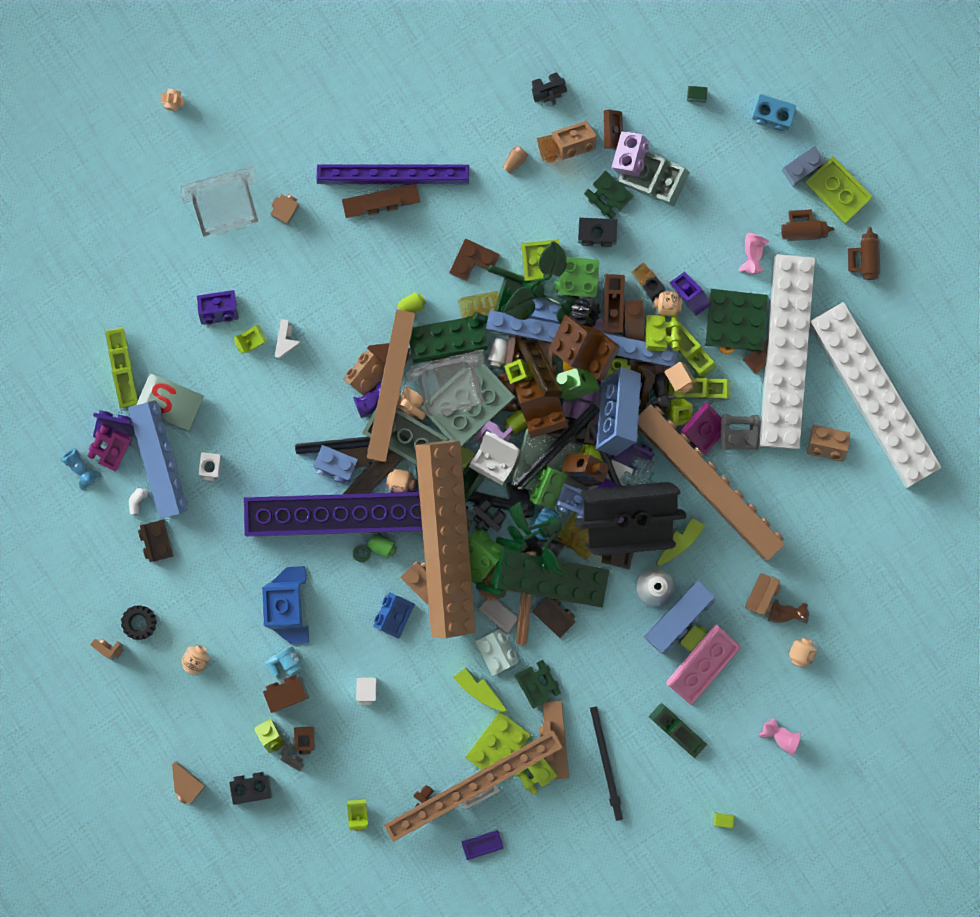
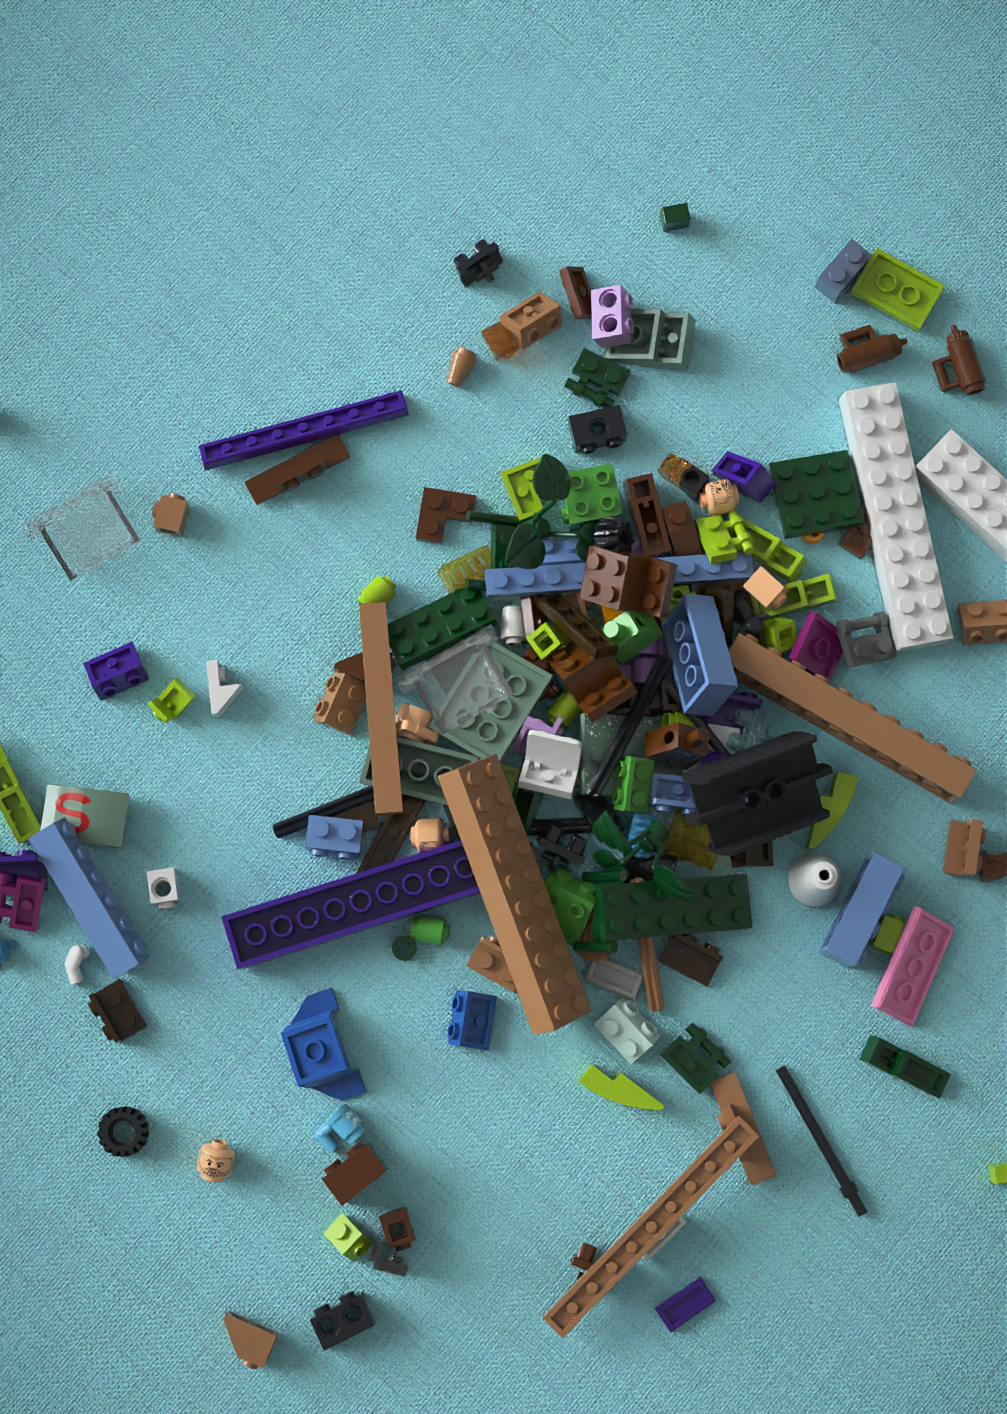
camera: 25 degrees left, 5 degrees down
medium nougat bracket [90,638,124,660] -> none
lime bracket [347,799,368,831] -> none
dark purple animal [353,382,382,418] -> none
white brick [356,677,377,705] -> none
lime plate [465,711,530,770] -> none
lime plate [514,757,559,795] -> none
bright pink animal [739,233,769,274] -> none
dark azure brick [752,94,797,131] -> none

